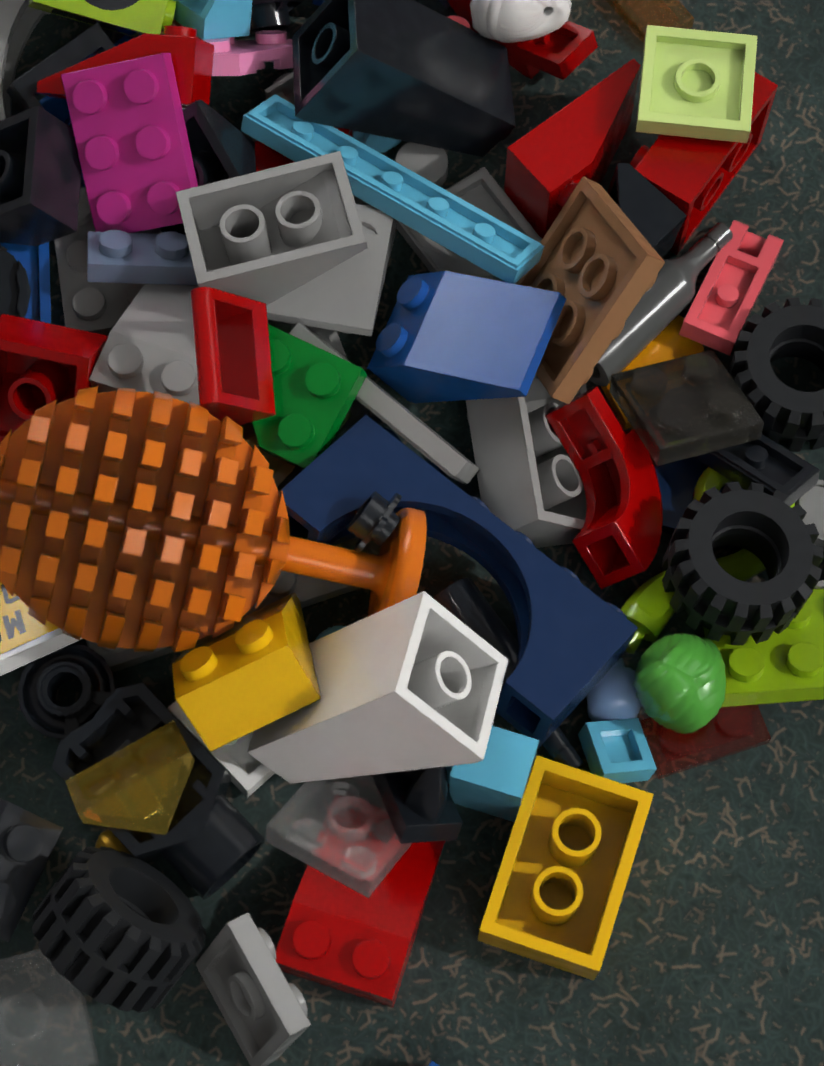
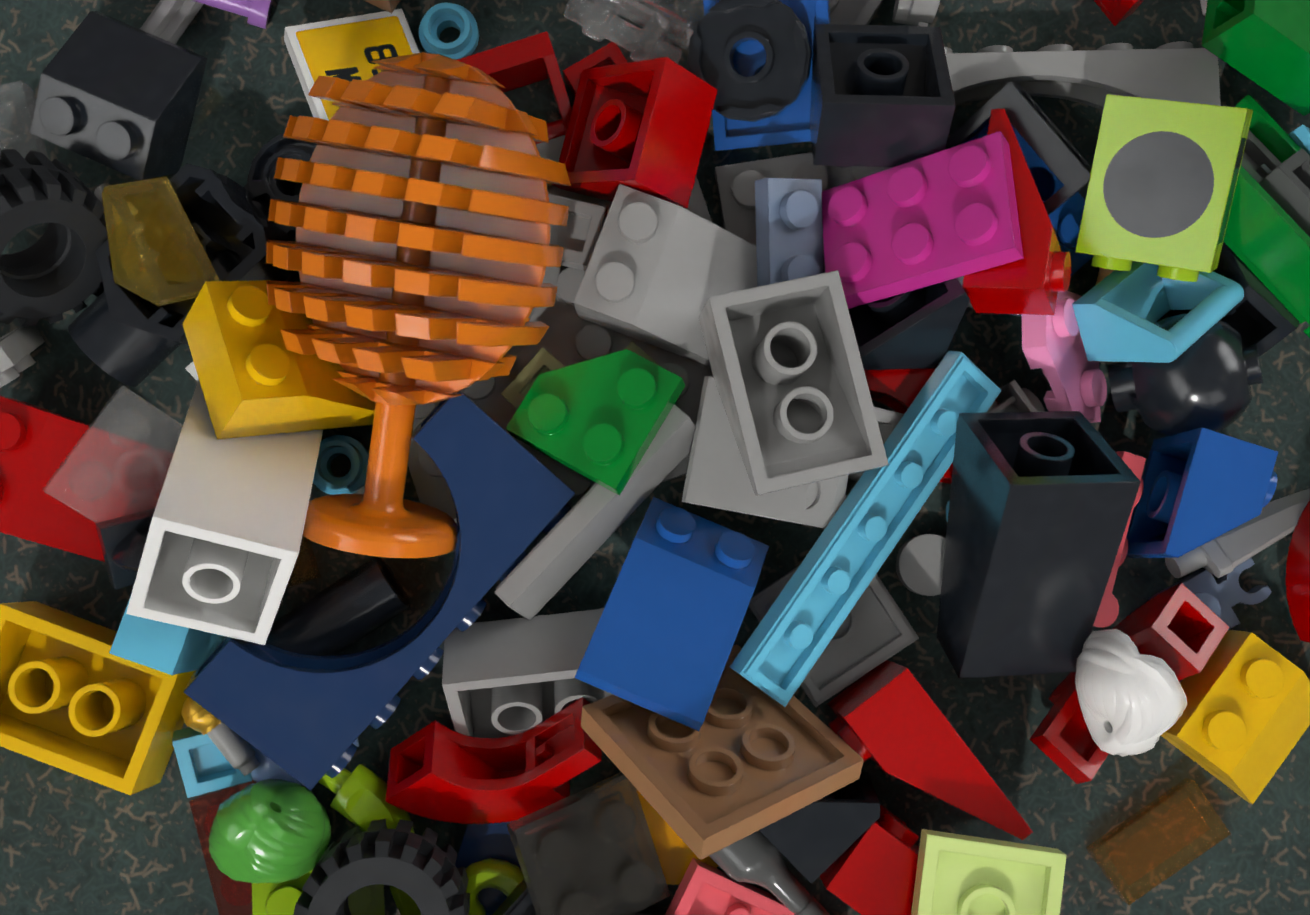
camera: 90 degrees right, 15 degrees up
red tile [191,287,276,425] -> none
black plate [347,491,402,553] -> none
none -> light grey piece [181,696,260,776]

